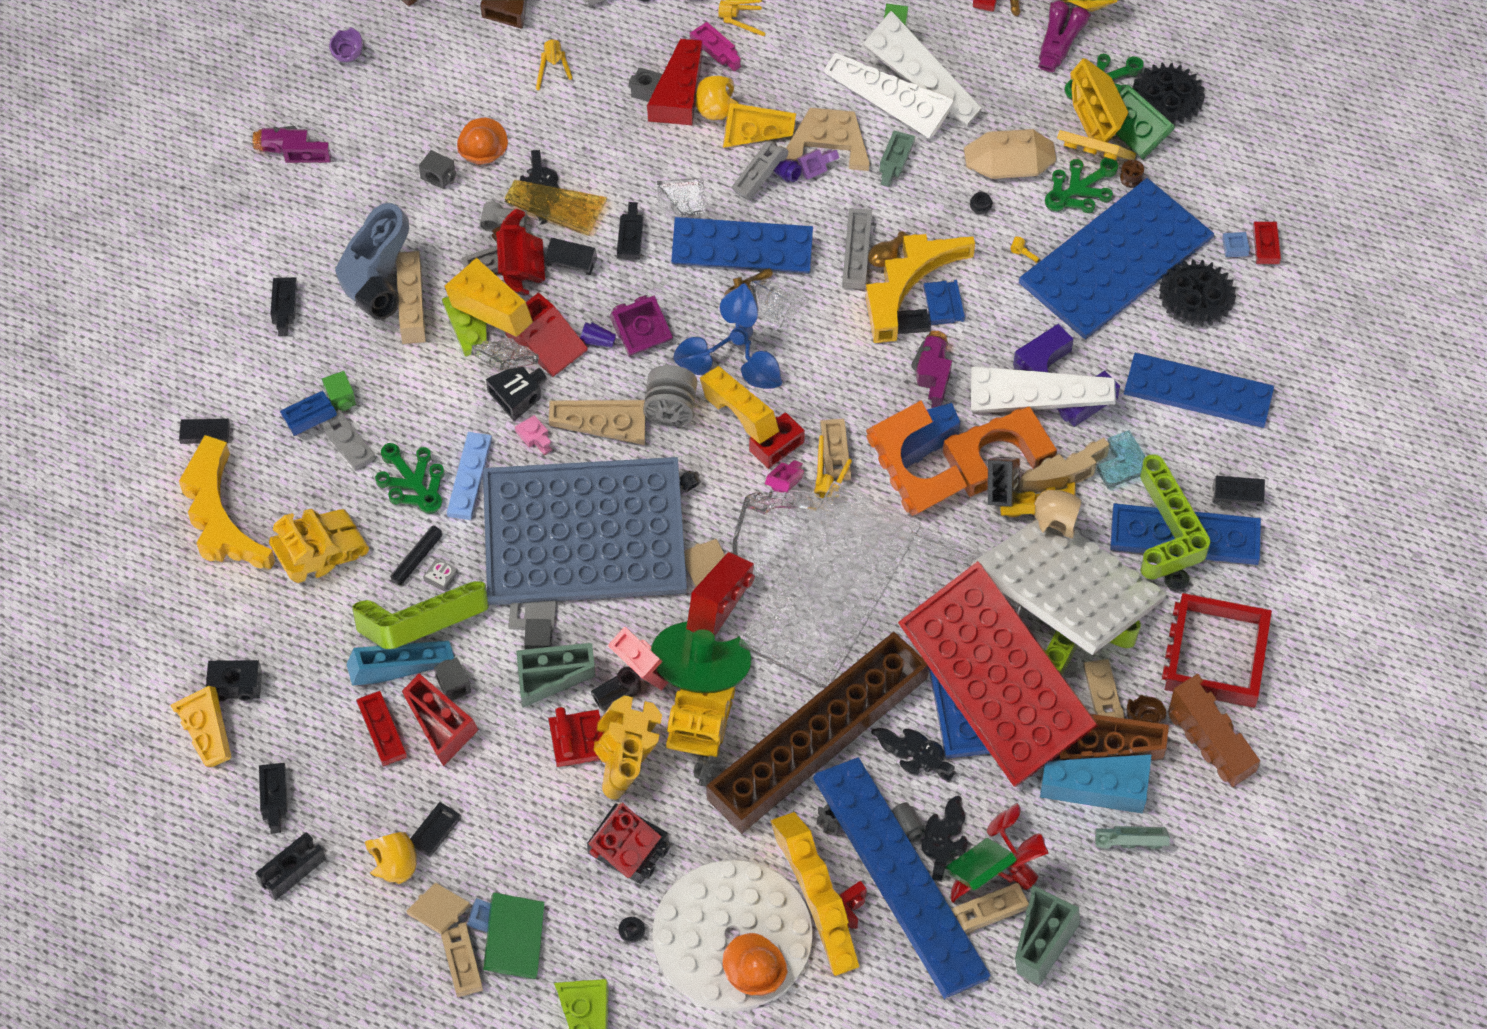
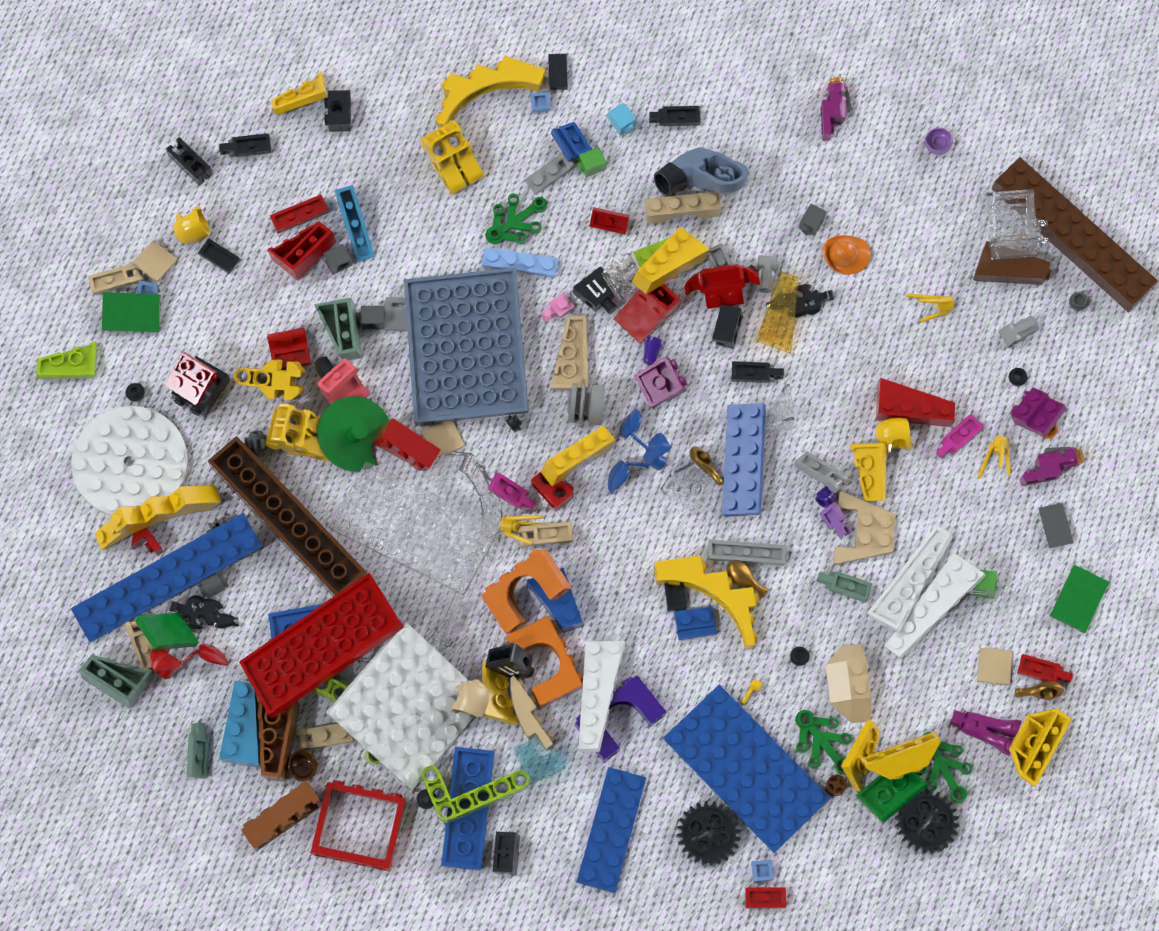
camera: 85 degrees right, 15 degrees up
lime beam [352,581,489,649] -> none
black axle [390,525,443,586] -> none
tile [423,558,458,591] -> none
dark grey brick [628,67,662,102] -> none
orange hat [723,933,788,996] -> none
black piece [871,728,955,782] -> none
magenta plate [911,330,952,408] -> none
none -> medium blue plate [530,91,551,113]
none -> red plate [589,207,630,235]
none -> medium azure brick [608,102,636,135]
none -> tan piece [978,648,1012,685]

